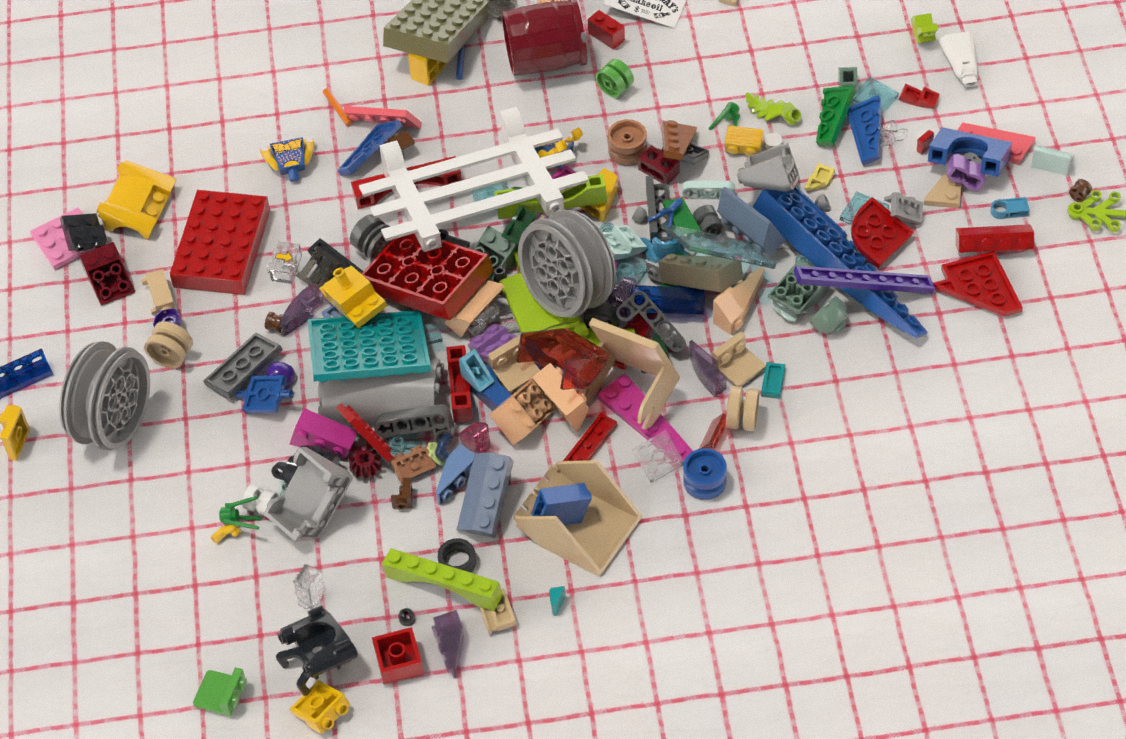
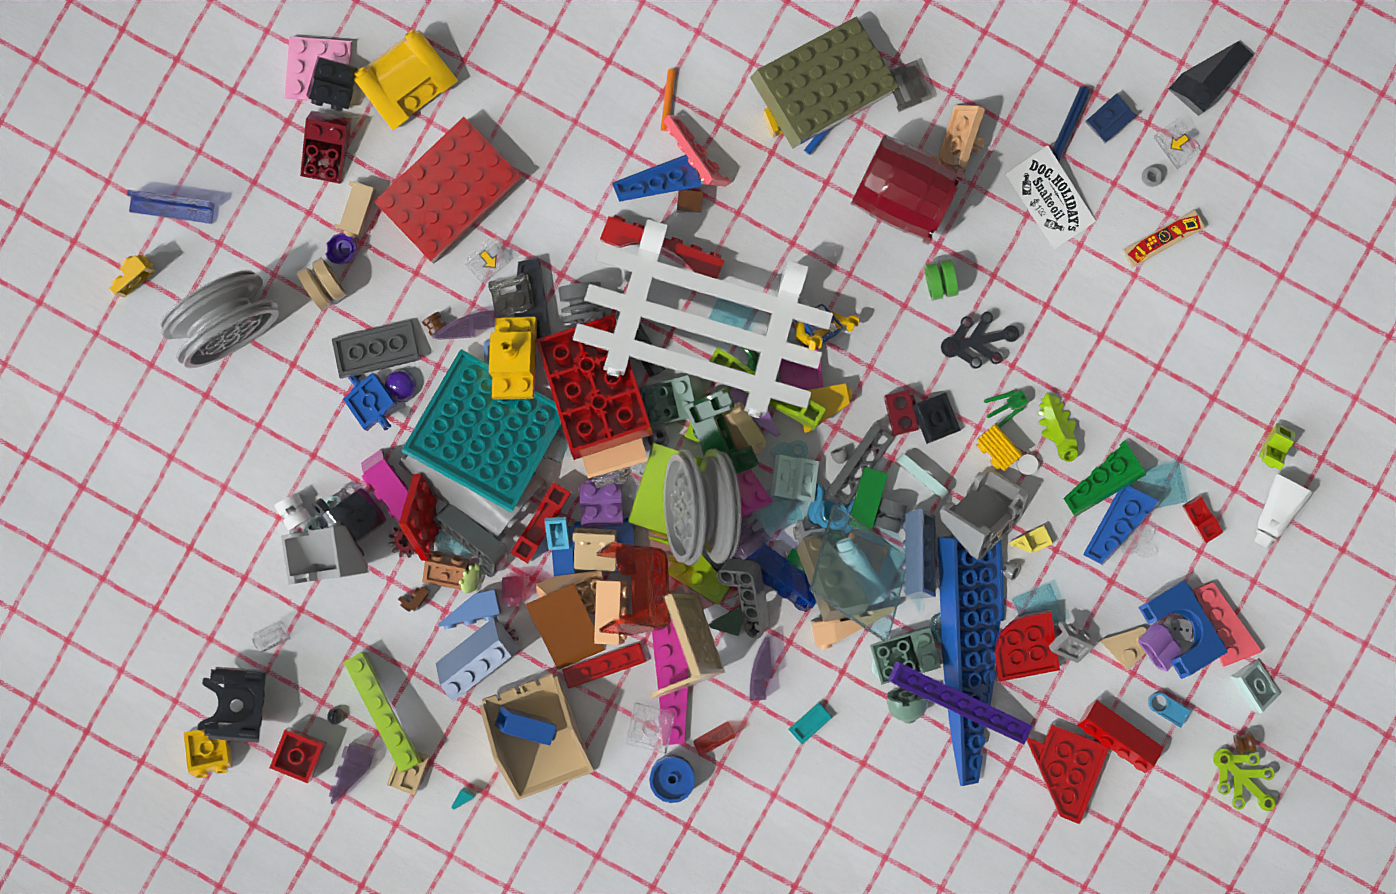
camera: 35 degrees right, 35 degrees up
bright green bracket [193,667,247,717] -> none
yellow arm [210,525,241,544] -> none
green plant [219,496,261,530] -> none
torso [260,137,315,182] -> none
dark blue arm [435,433,453,460] -> none
black tyre [437,538,476,573] -> none
red brick [587,10,625,50] -> none
nougat wheel [607,119,647,165] -> none
blue plant [648,198,683,237] -> none
dark orange wing [661,120,698,161] -> none
tan bracket [712,331,766,387] -> none
tan wheel [726,386,760,431] -> none
sand green brick [838,67,857,87] -> none
red tile [916,129,934,155] -> none
none -> dark orange sticker [525,584,605,670]
none -> black plant [941,312,1020,369]

